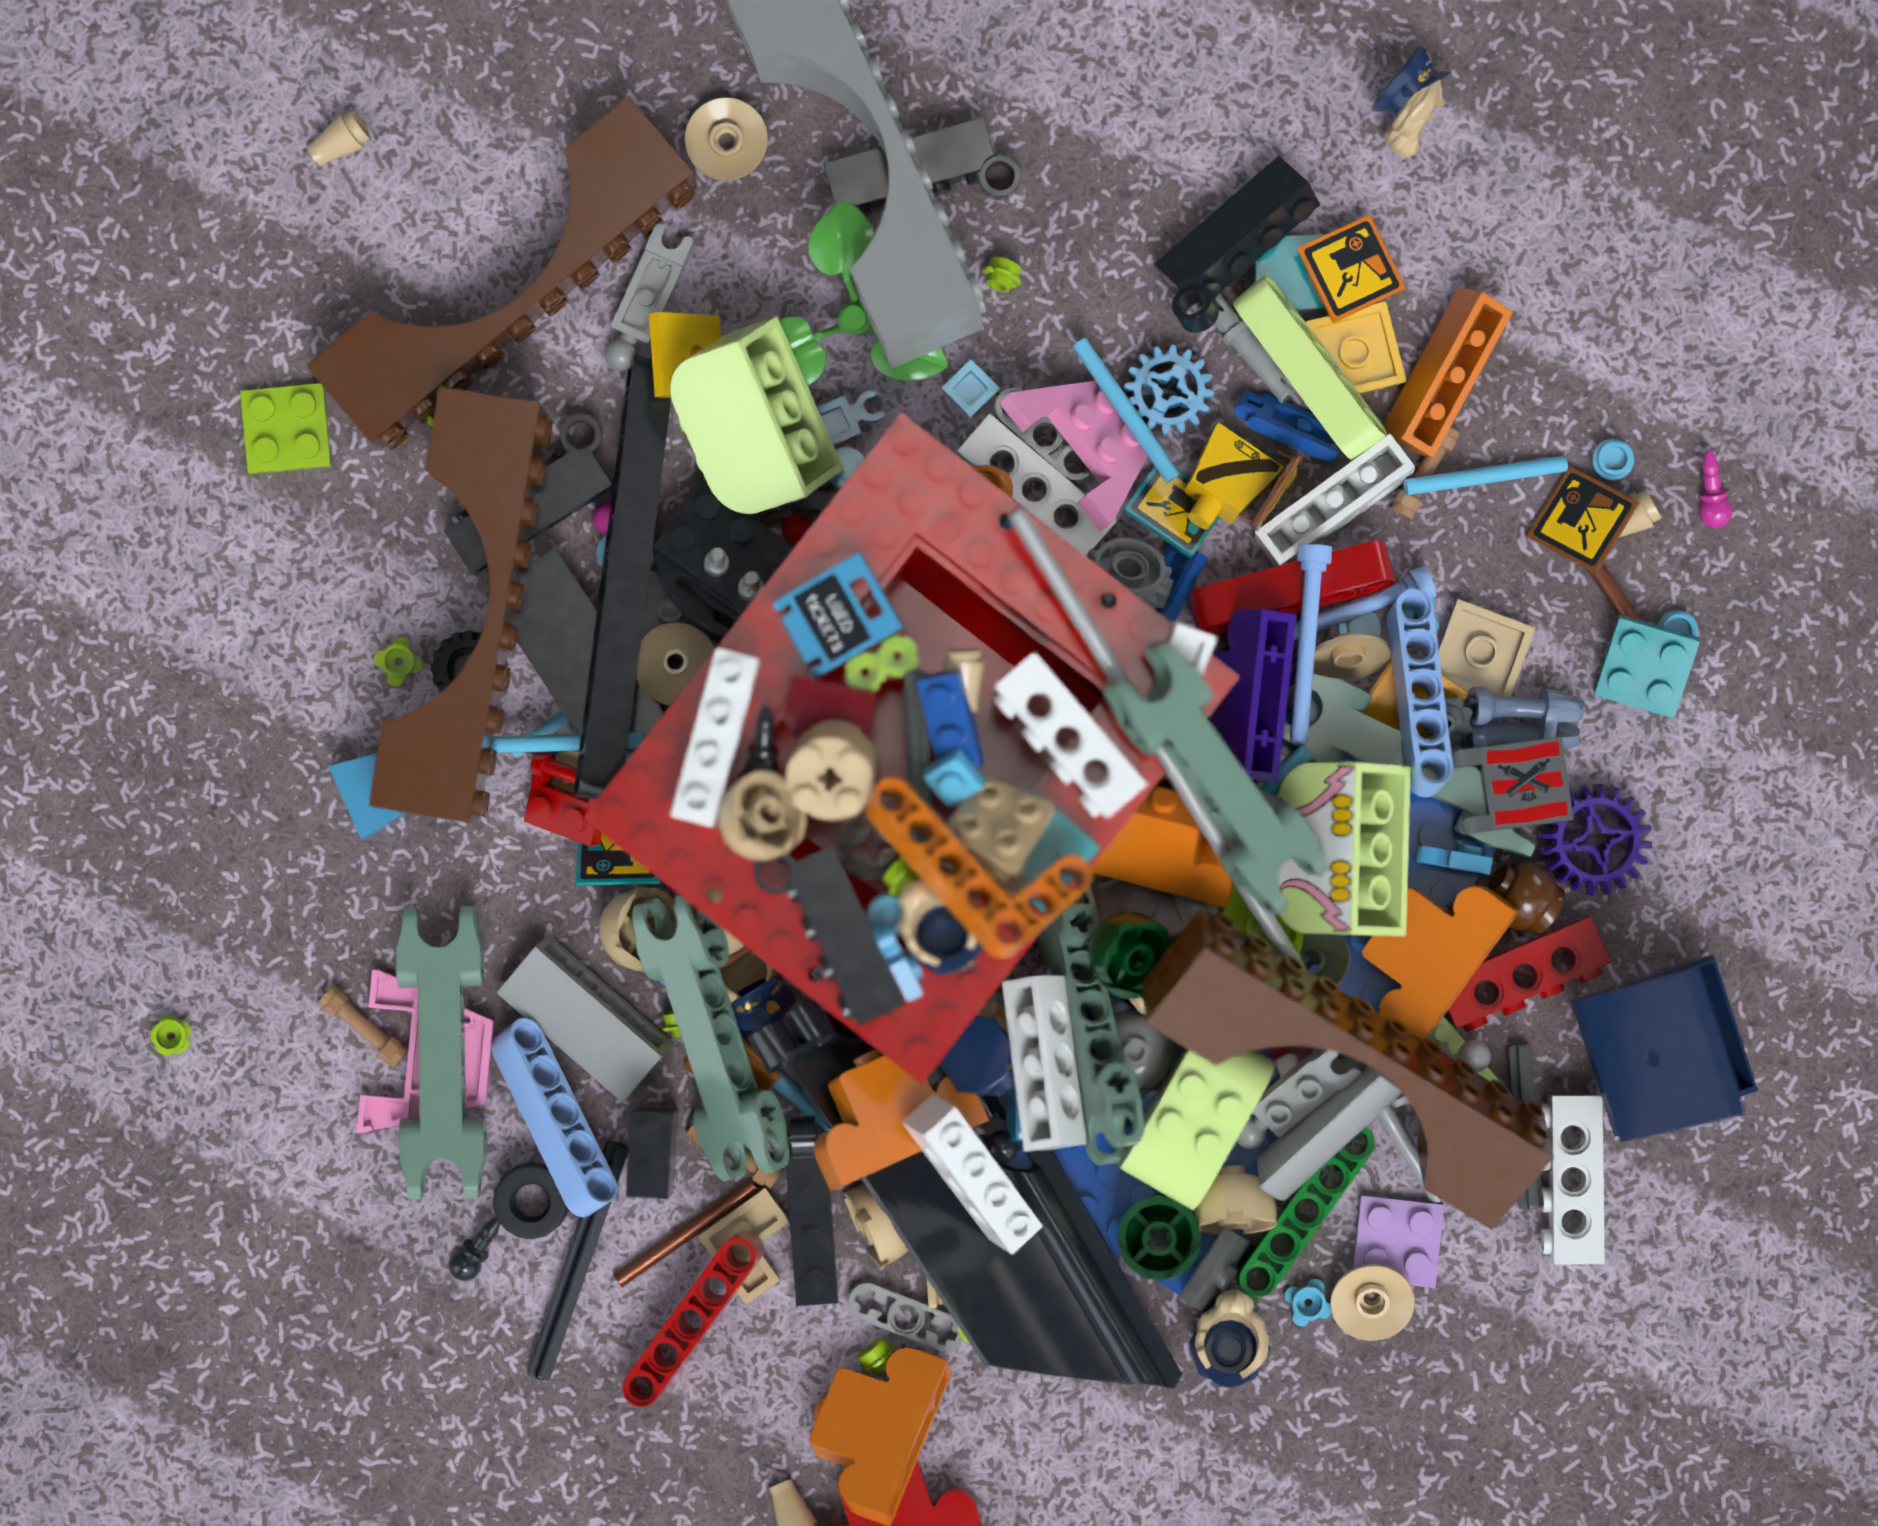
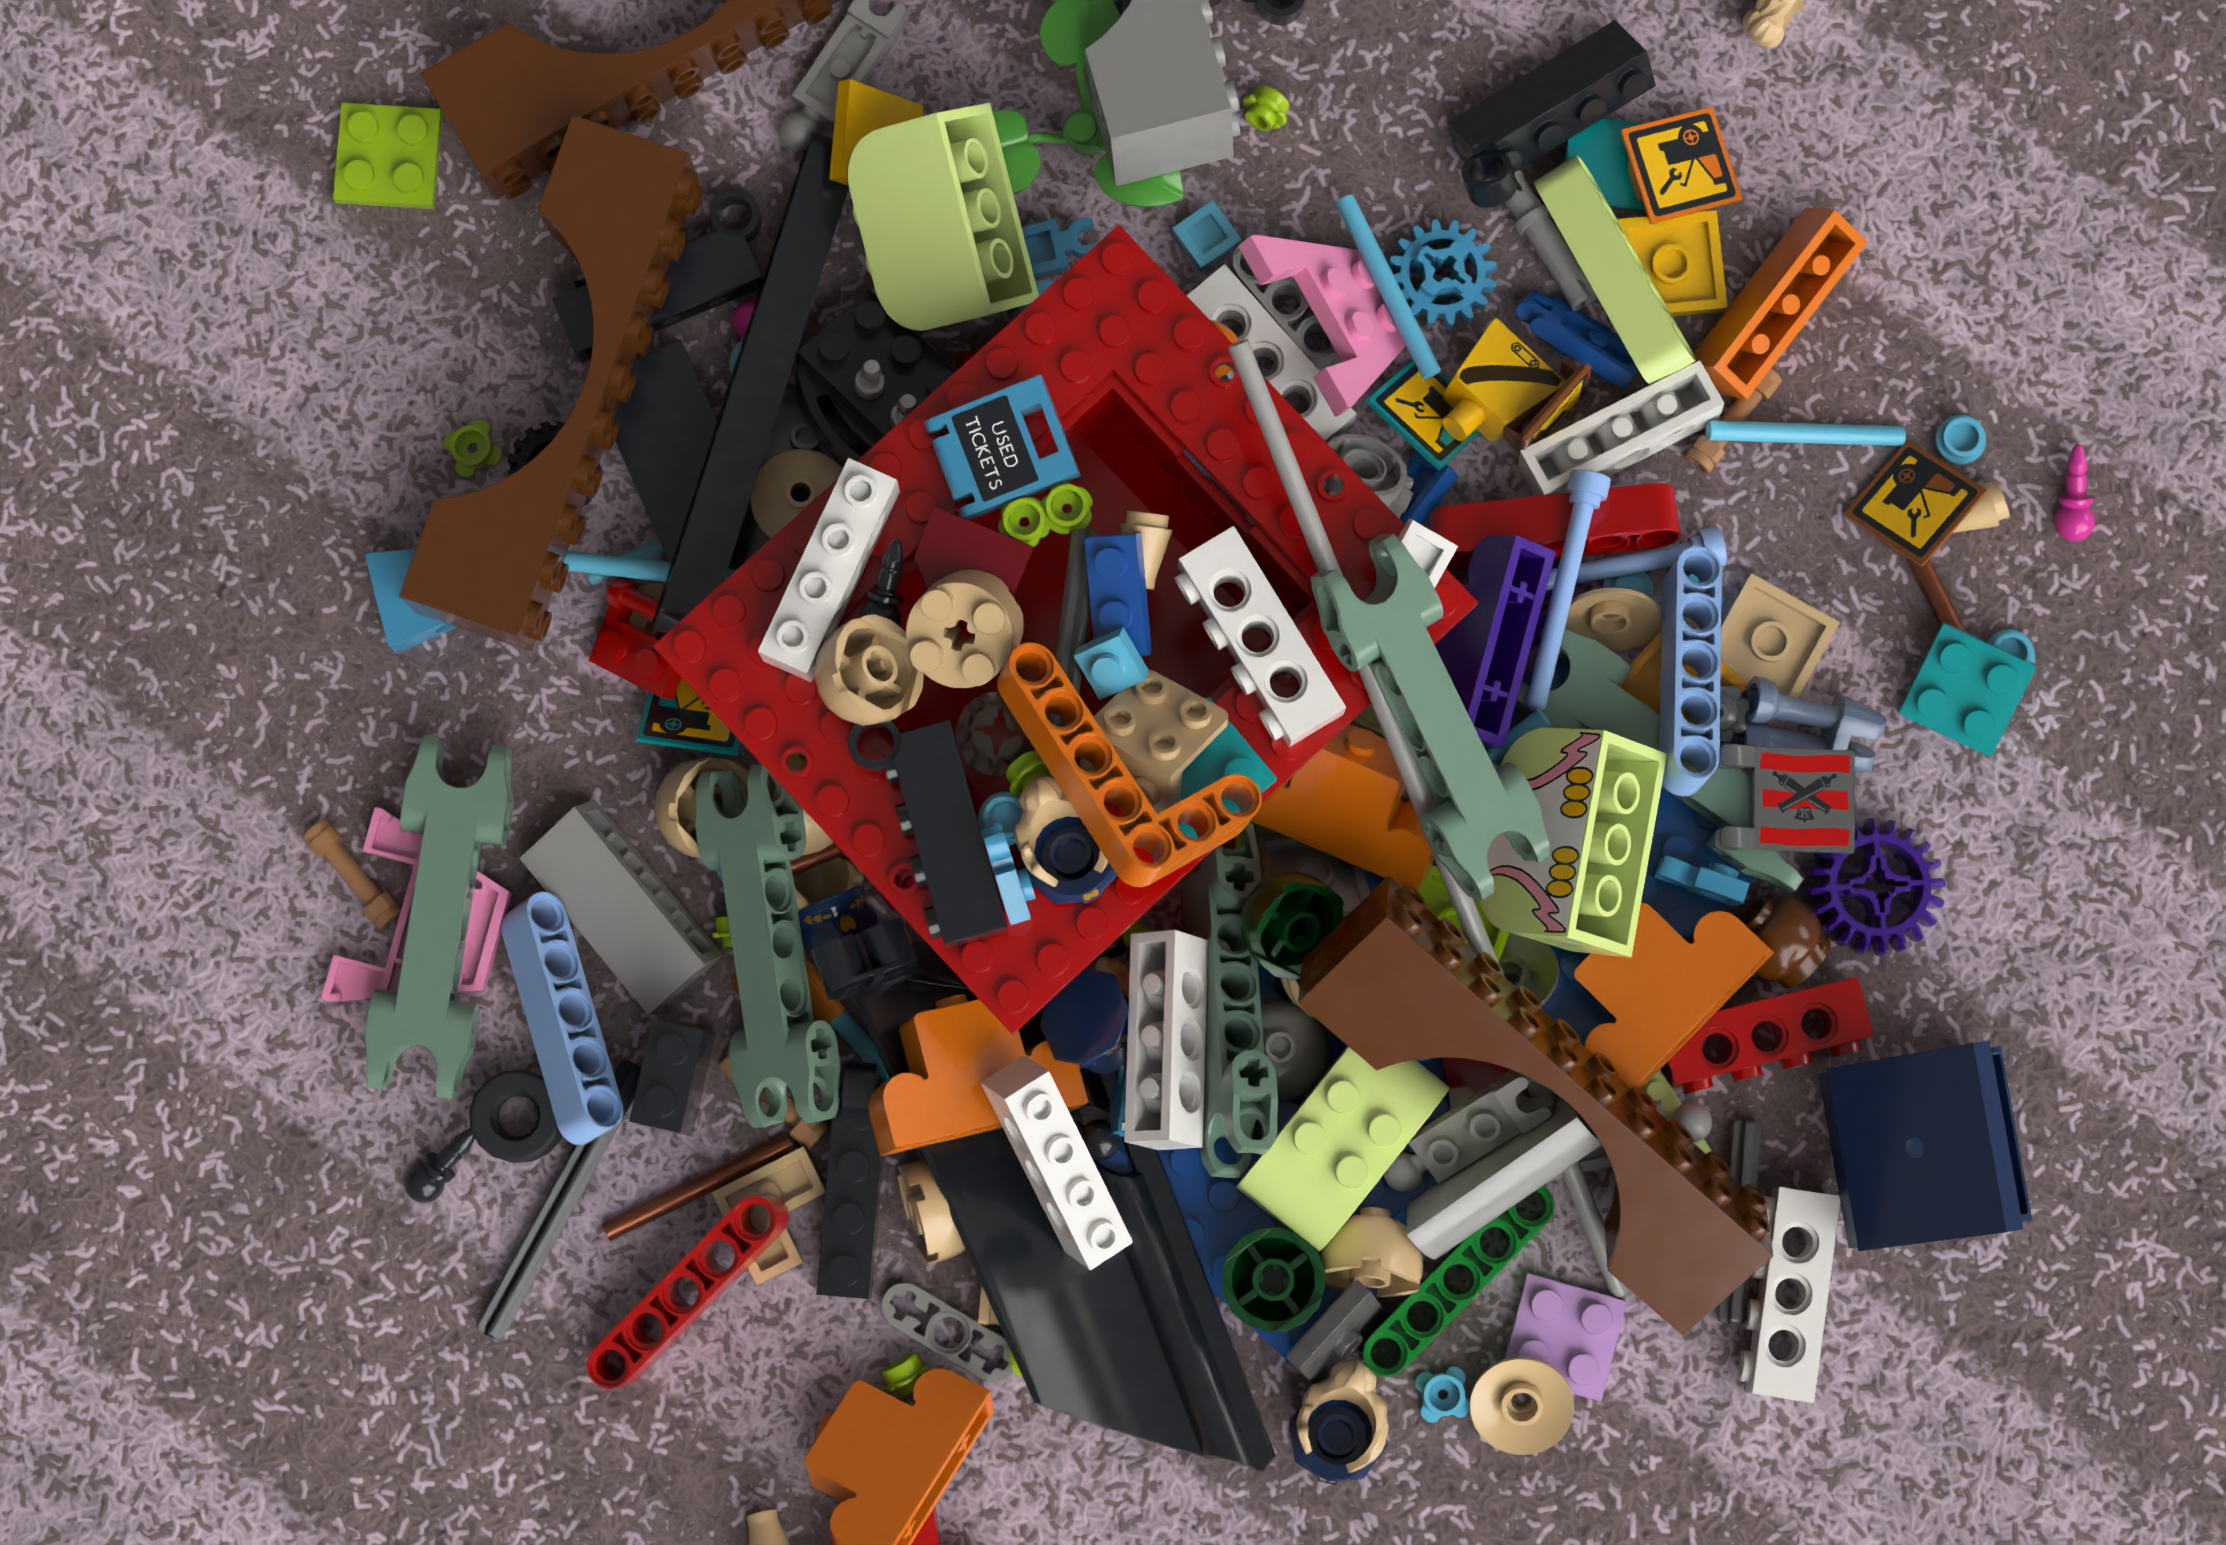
camera: 10 degrees right, 5 degrees down
lime plate [150,1015,191,1056] -> none

